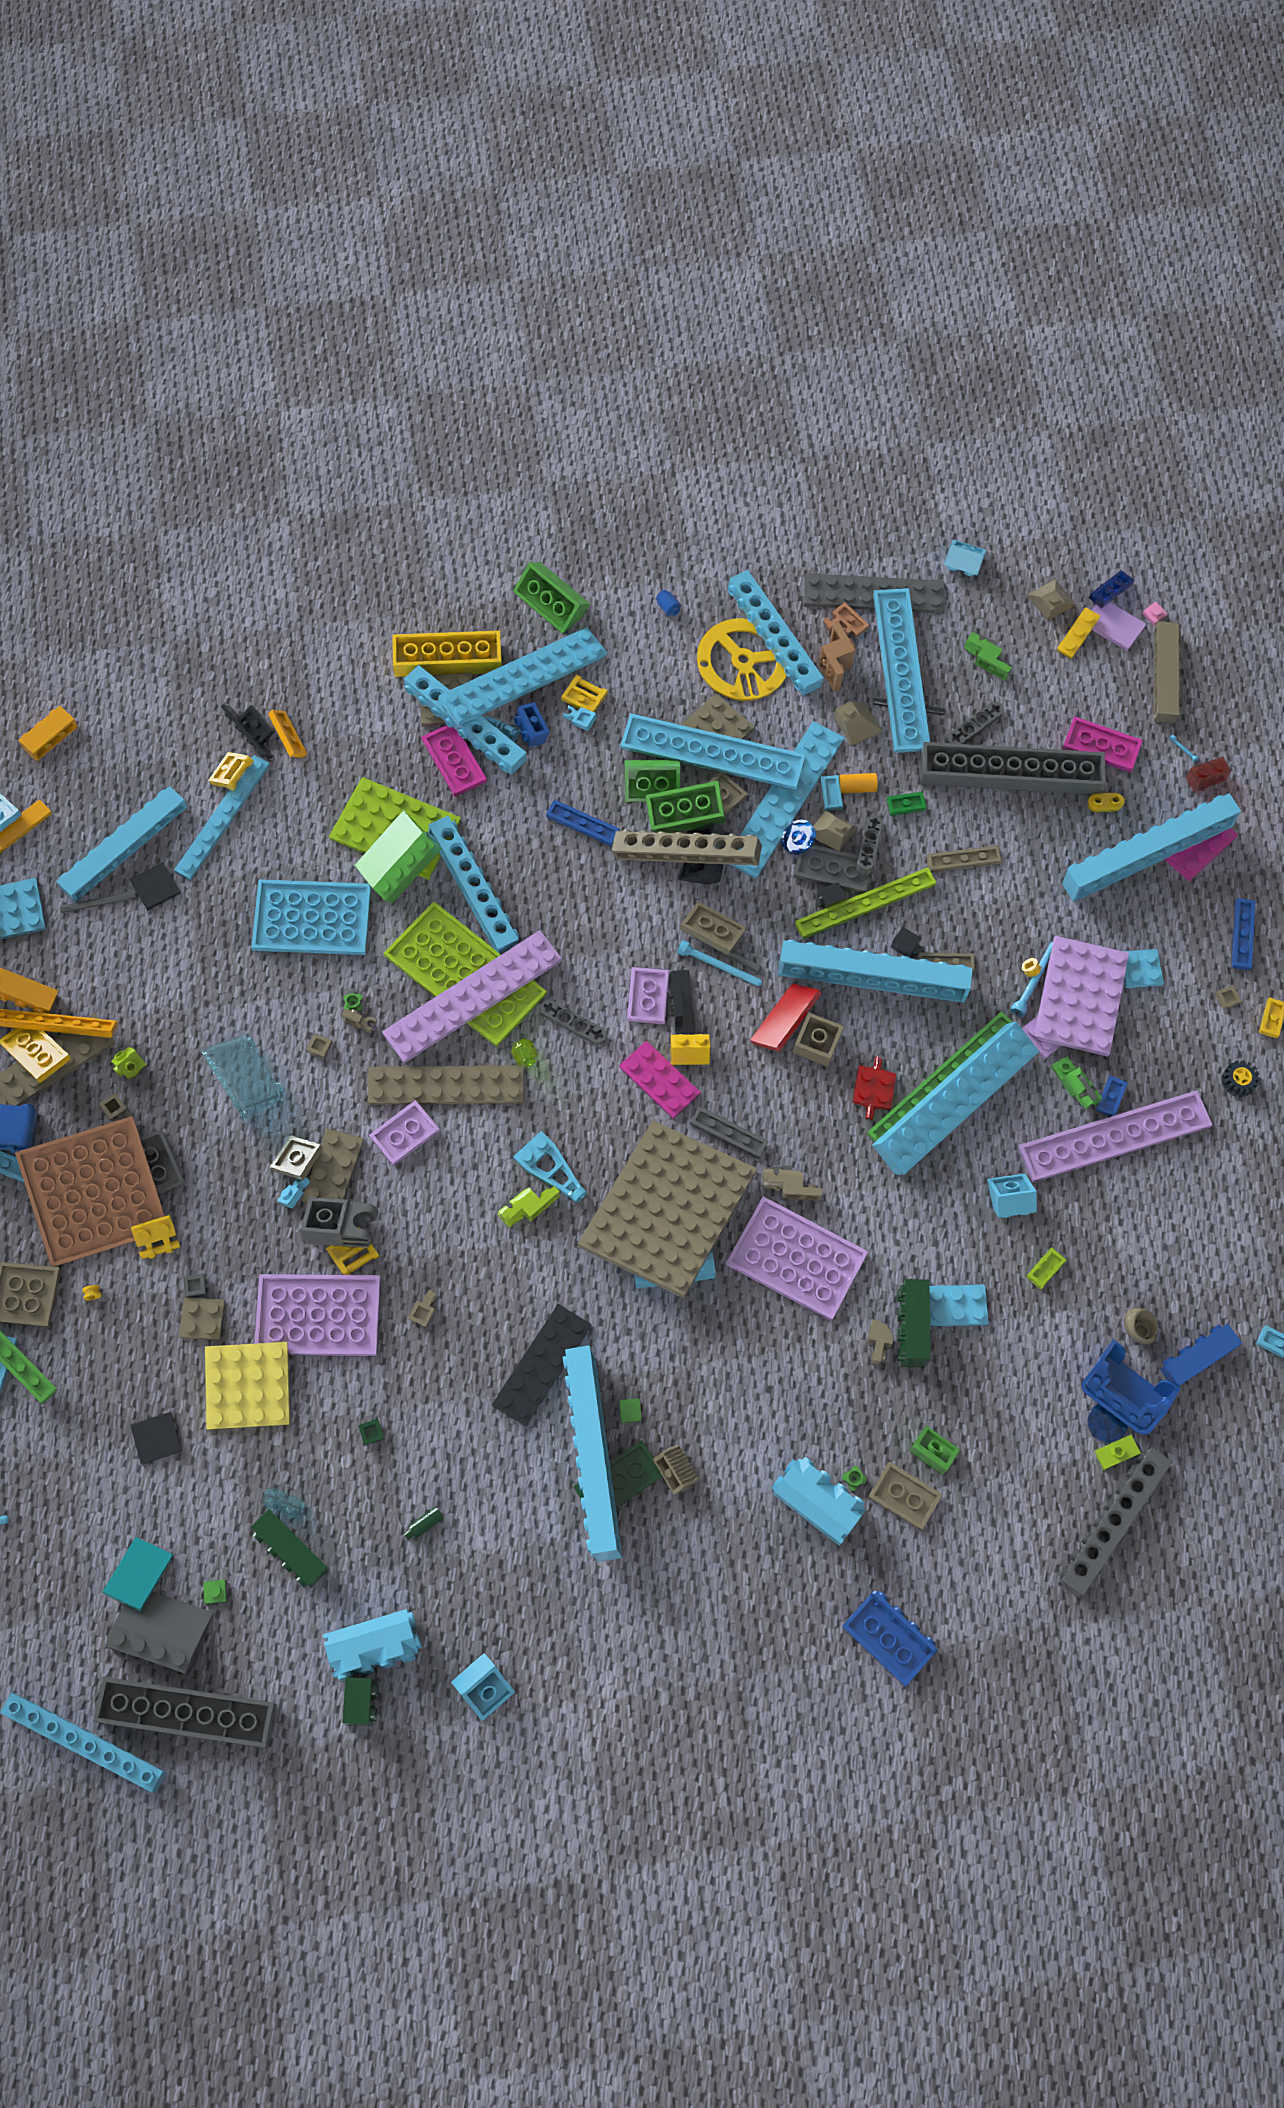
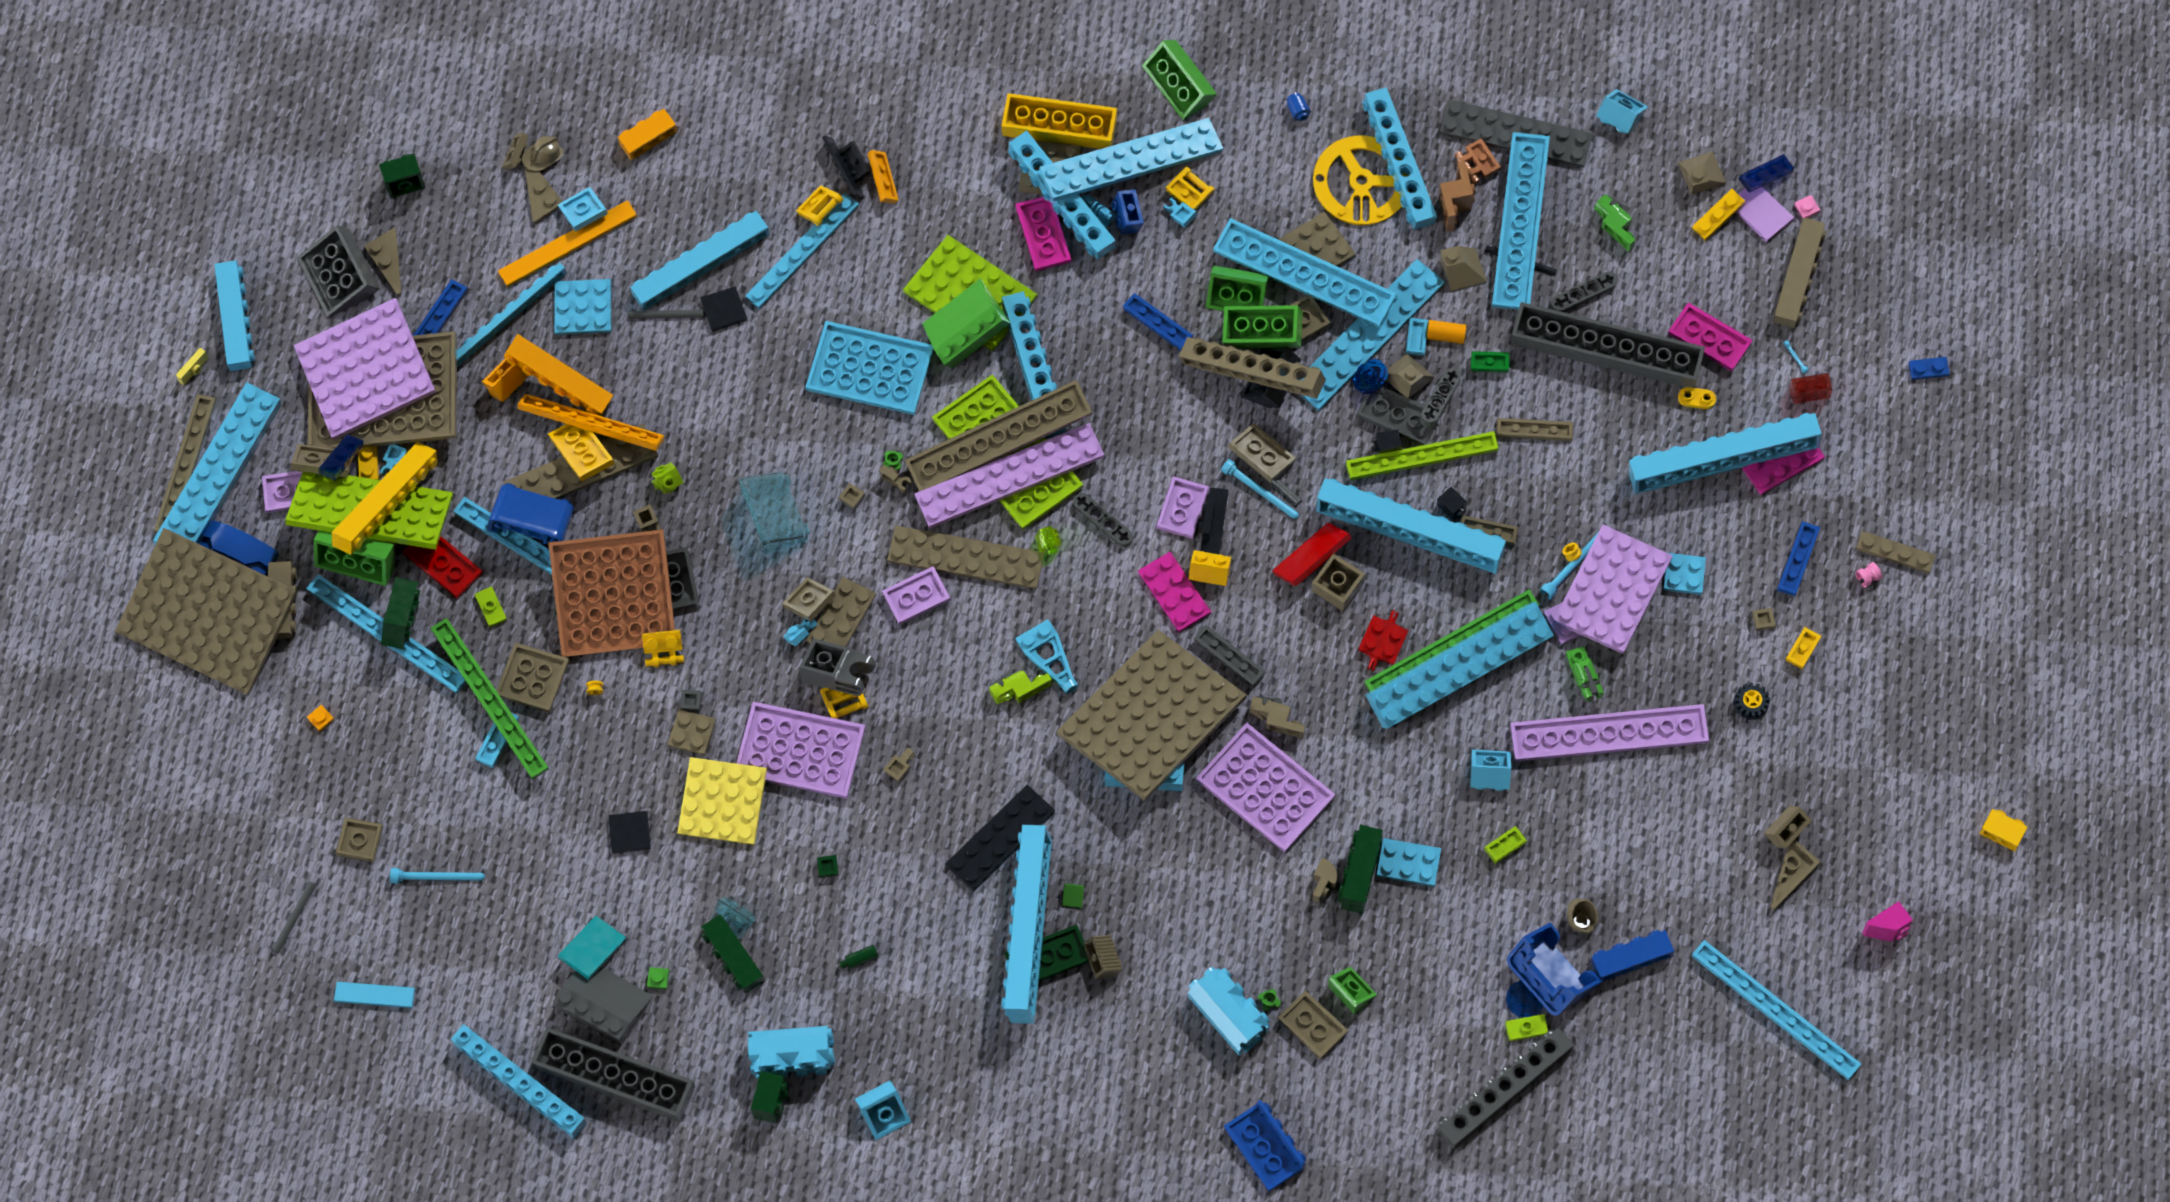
camera: 20 degrees right, 0 degrees up
blue plate [1095,1075,1128,1117] -> none
none -> dark tan plate [905,380,1093,492]

